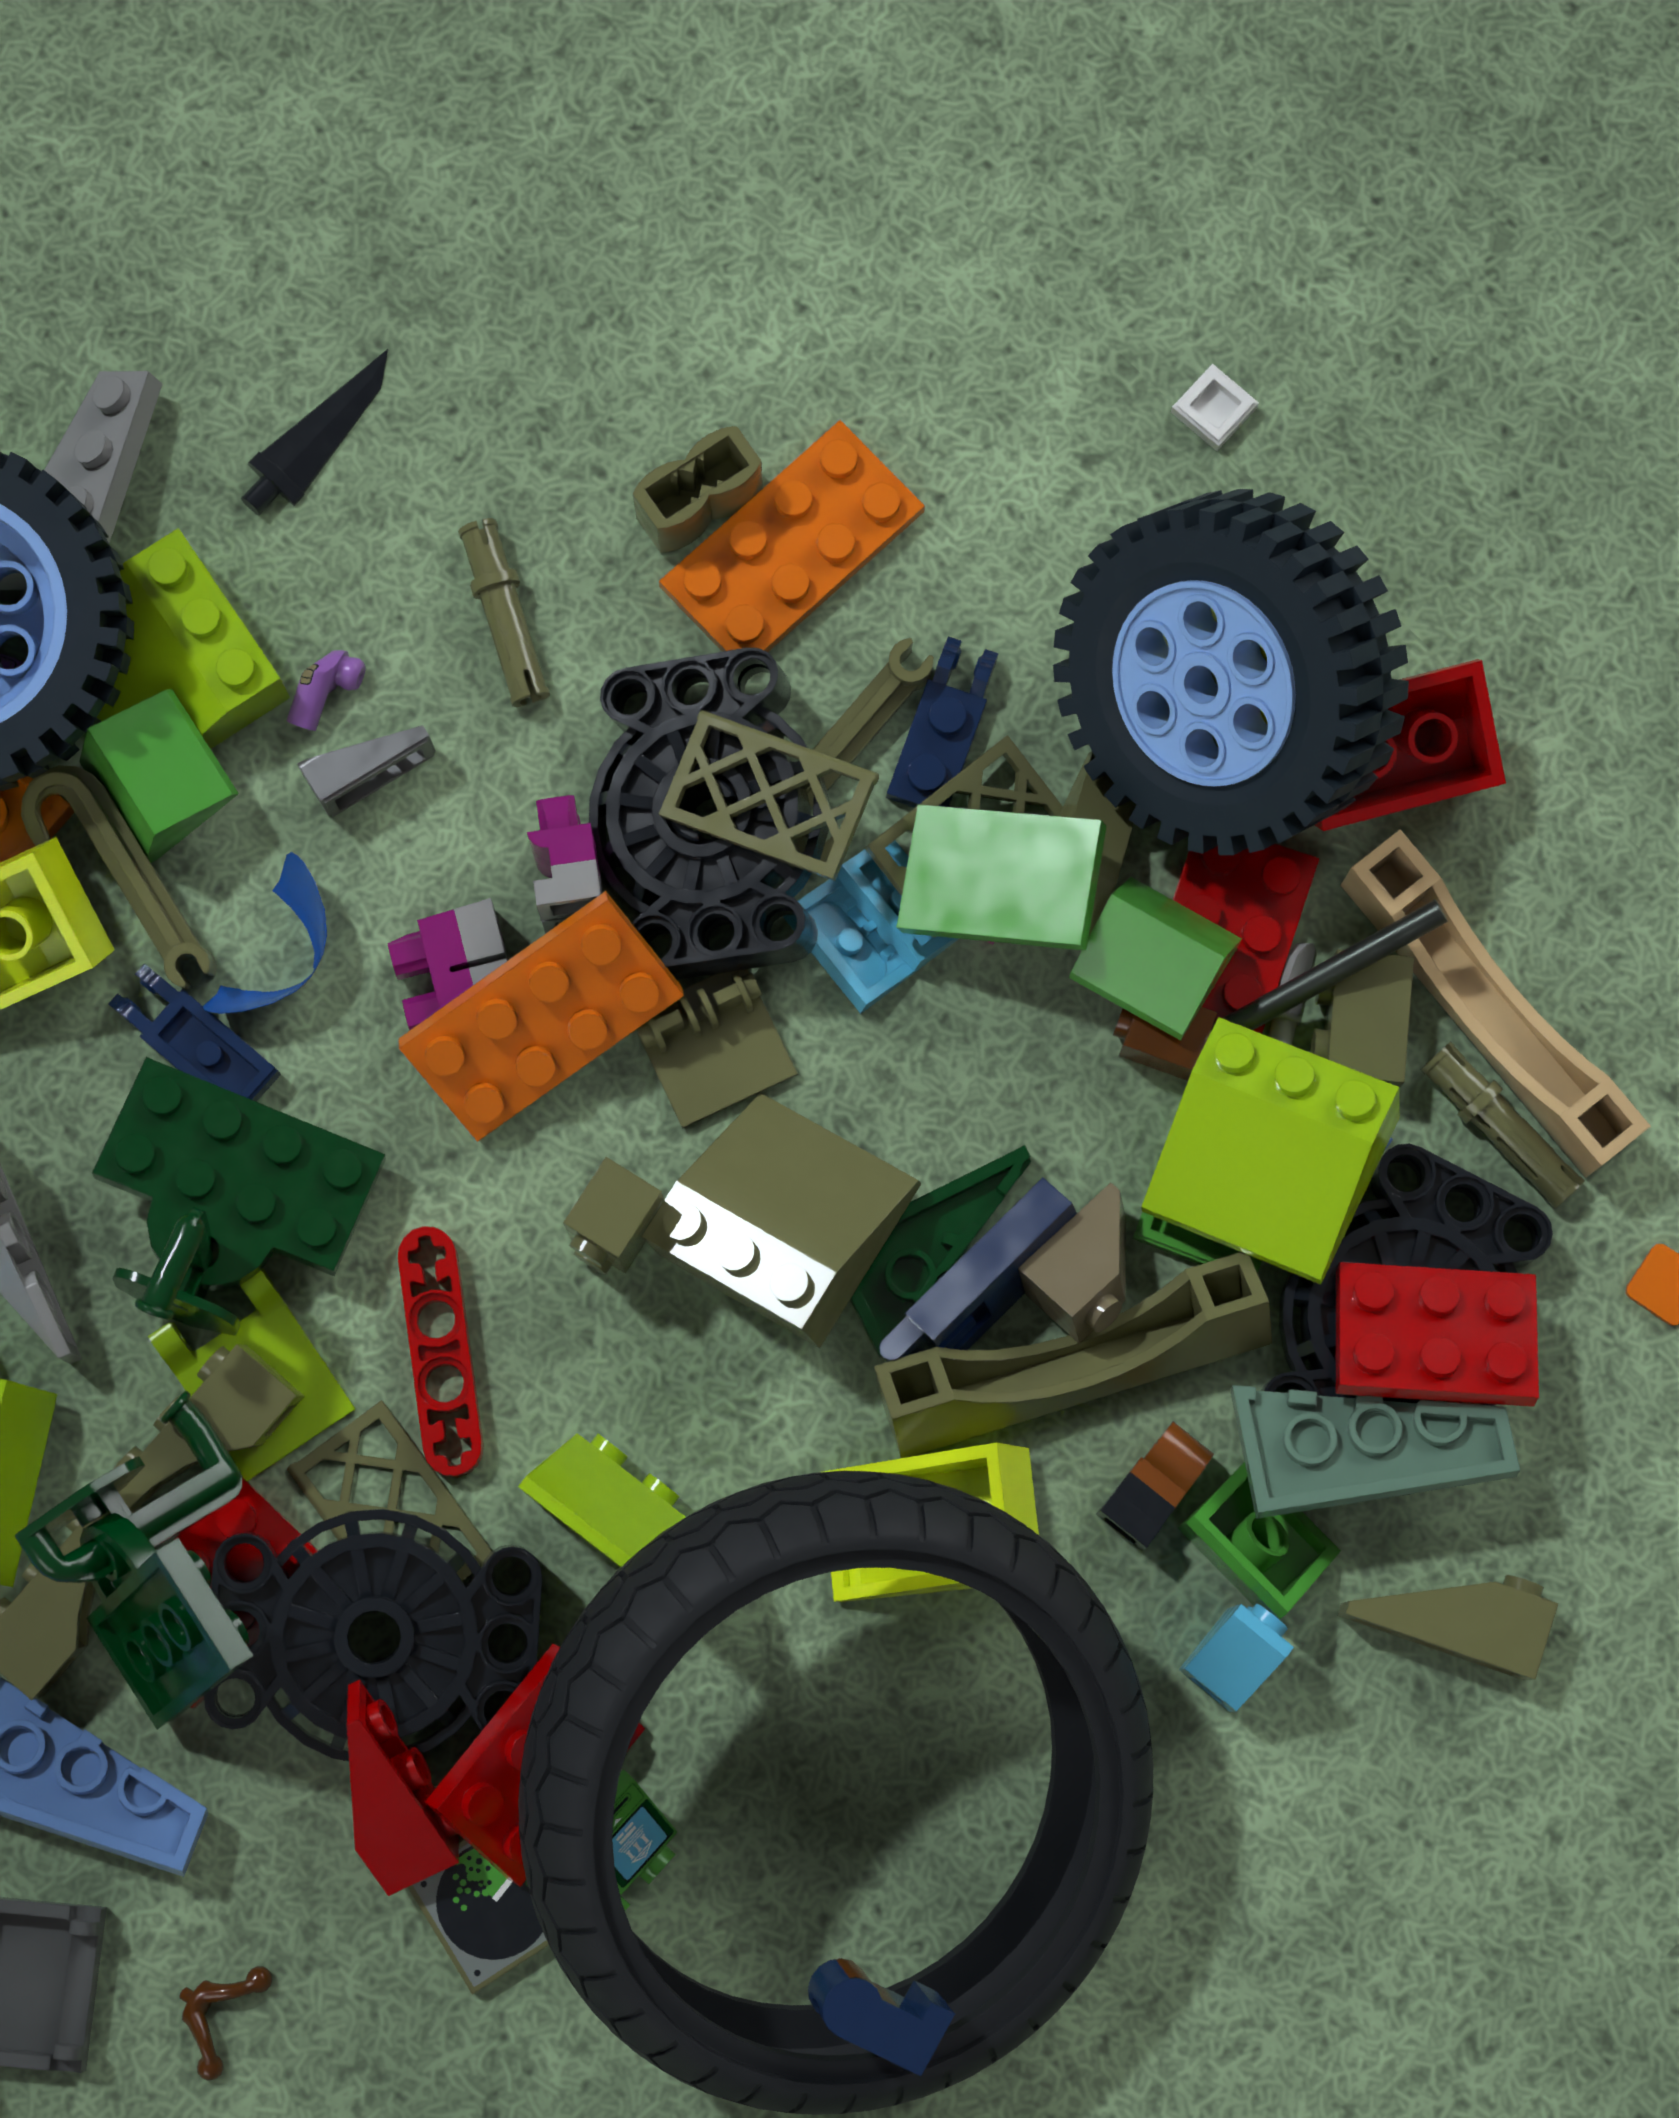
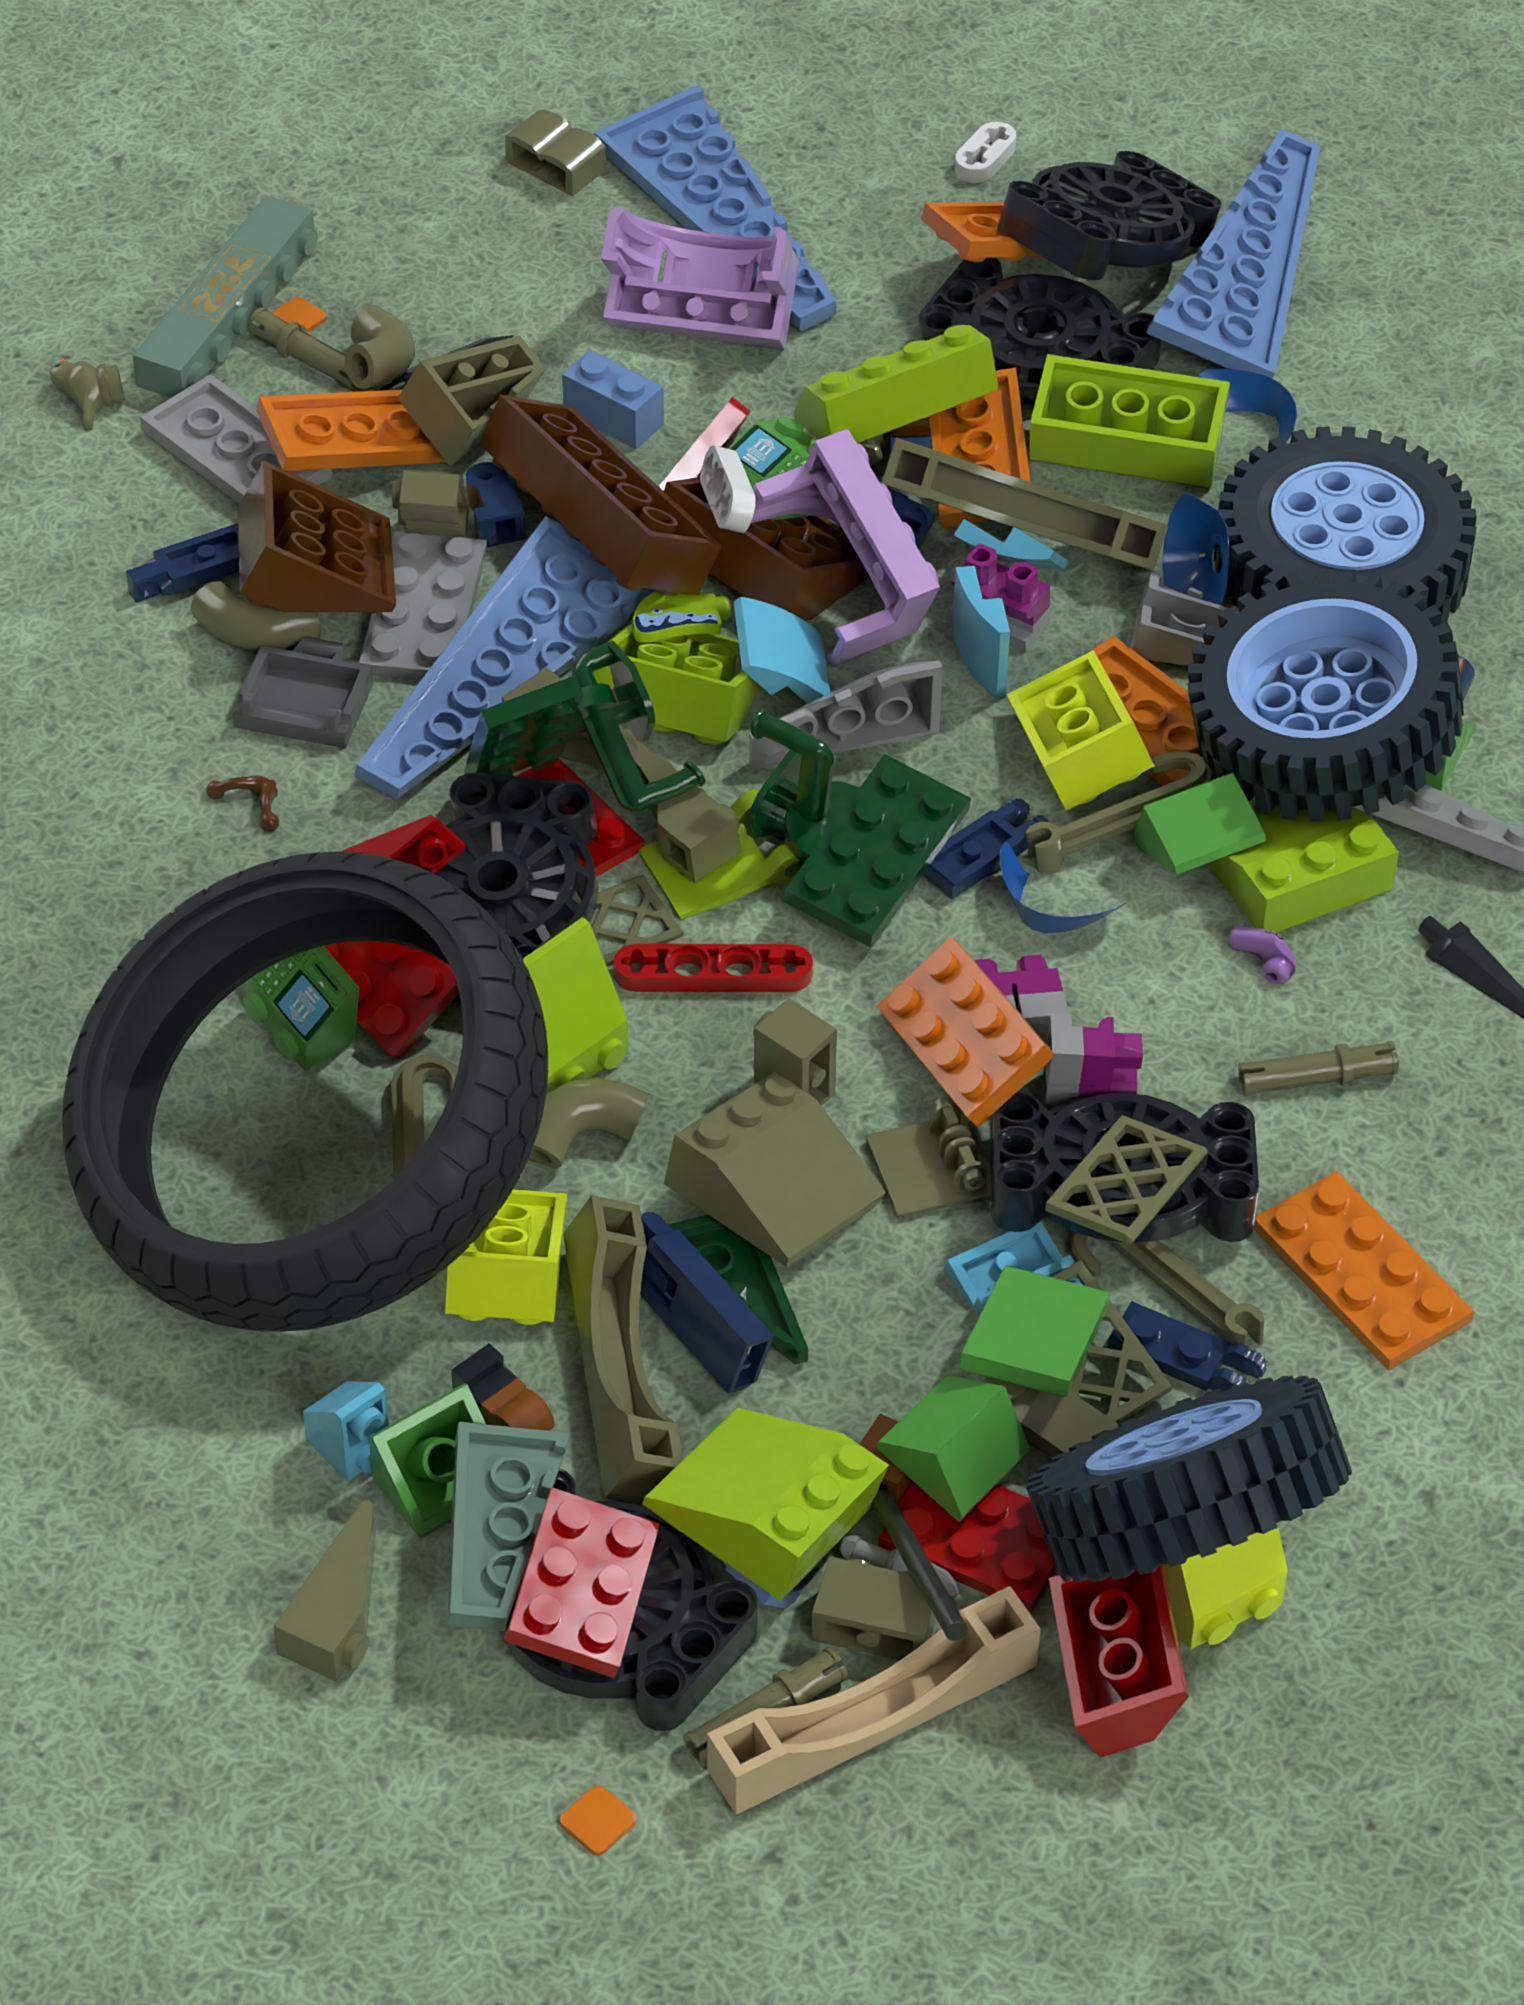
camera: 100 degrees right, 30 degrees down
flat silver slope [297,725,436,817] -> none
olive brick [633,426,763,553] -> none
dark blue leg [808,1958,955,2076] -> none
dark tan slope [1018,1183,1126,1344] -> none
white tile [1171,364,1259,451] -> none
none -> olive piece [391,1055,458,1180]
none -> olive cylinder [528,1077,650,1169]

